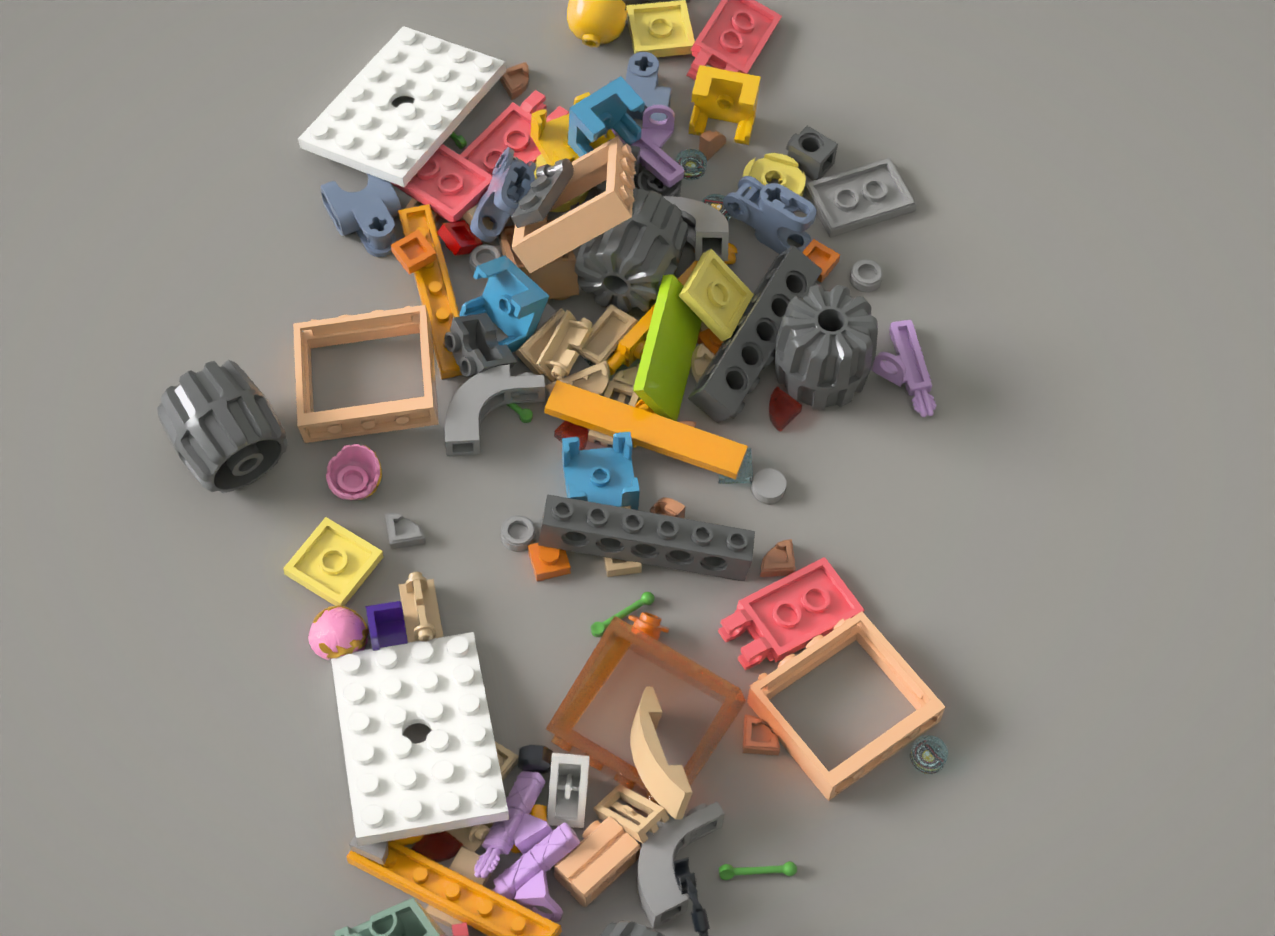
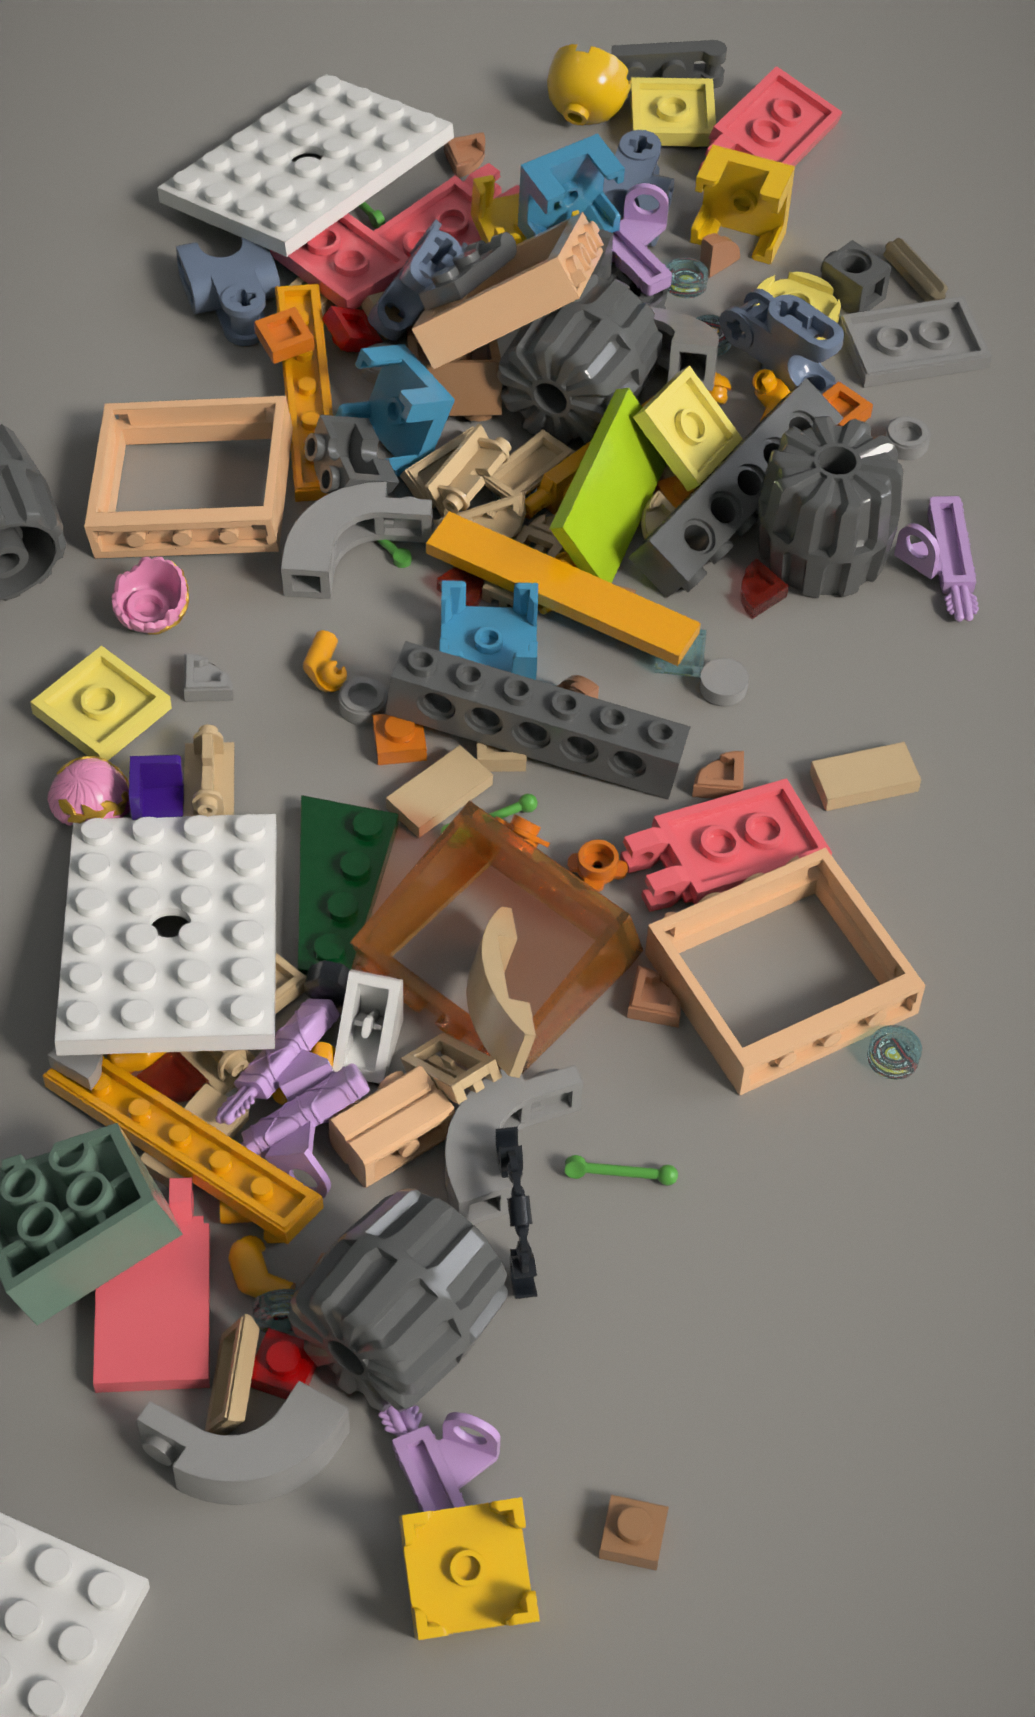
camera: 10 degrees right, 5 degrees down
none -> dark green wing [298,795,399,976]
none -> light orange arm [303,630,347,693]
none -> tan tile [386,745,493,838]
none -> orange plate [567,840,628,892]
none -> light orange arm [752,369,791,421]
none -> tan tile [810,742,921,811]
none -> dark tan axle [884,238,948,302]

